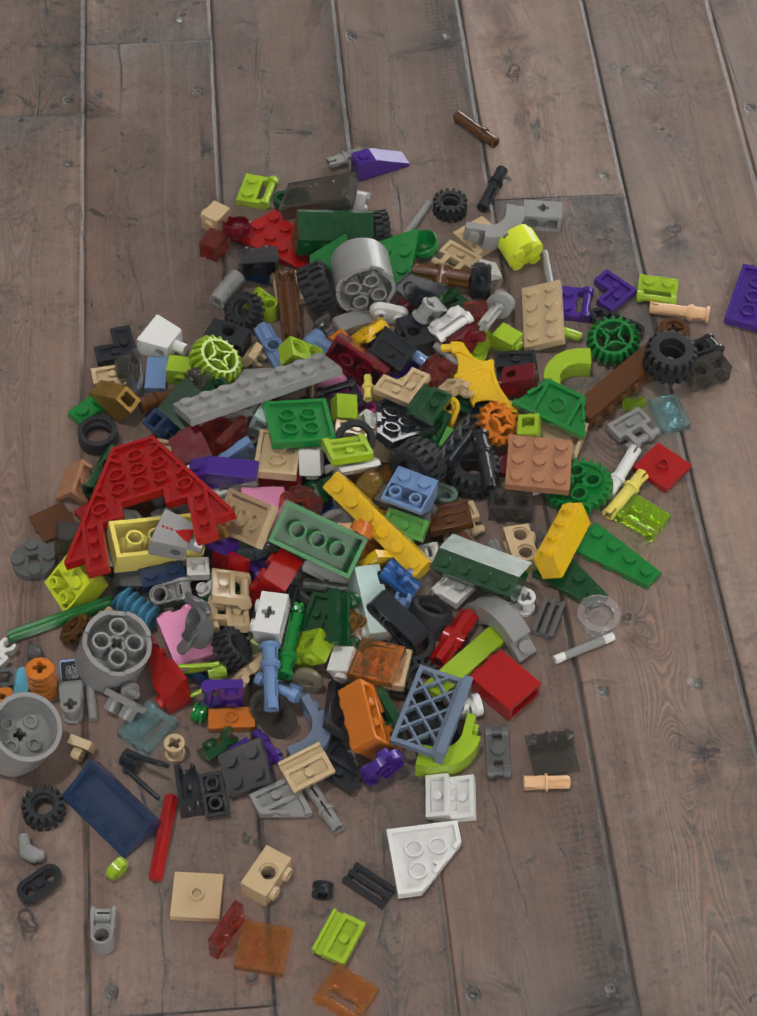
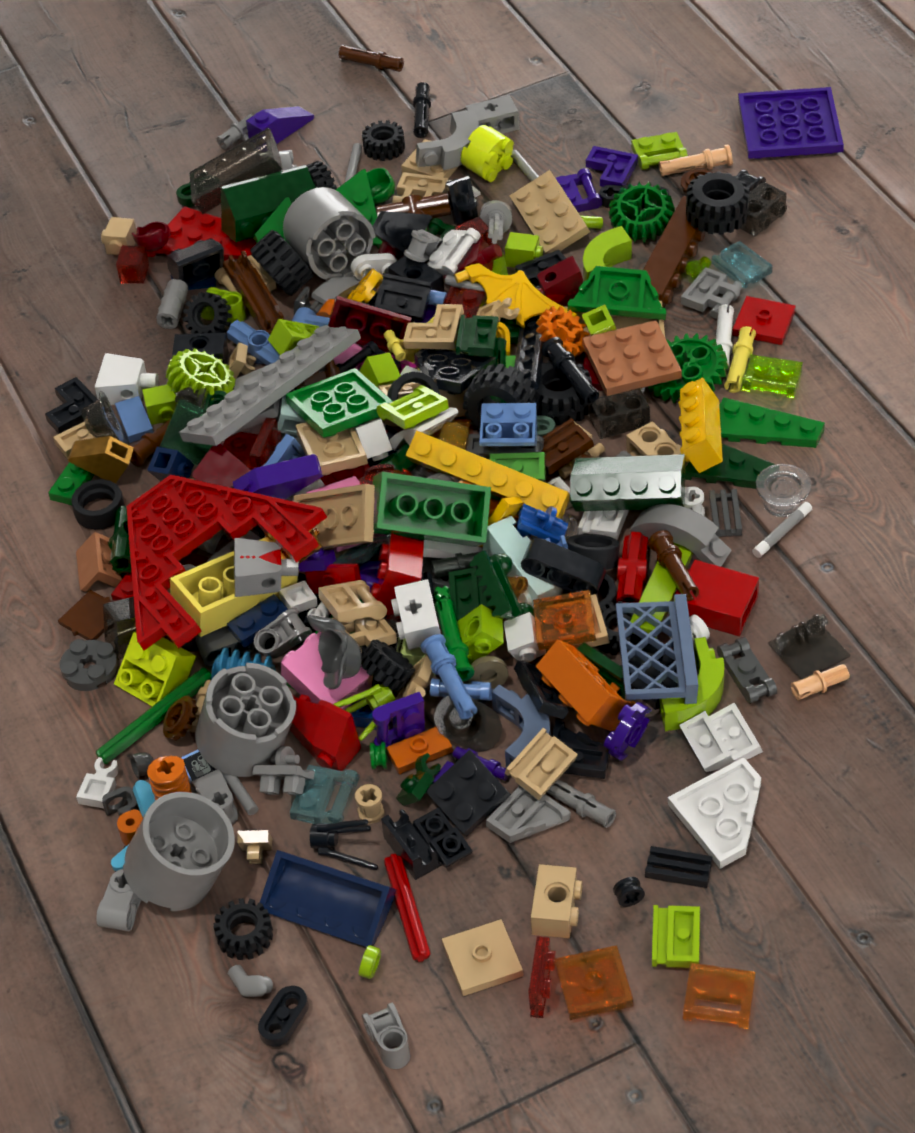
camera: 15 degrees left, 5 degrees down
lime plate [236,173,279,210] -> none
orange plate [350,518,375,540] -> none
none -> reddish brown pin [648,530,699,601]

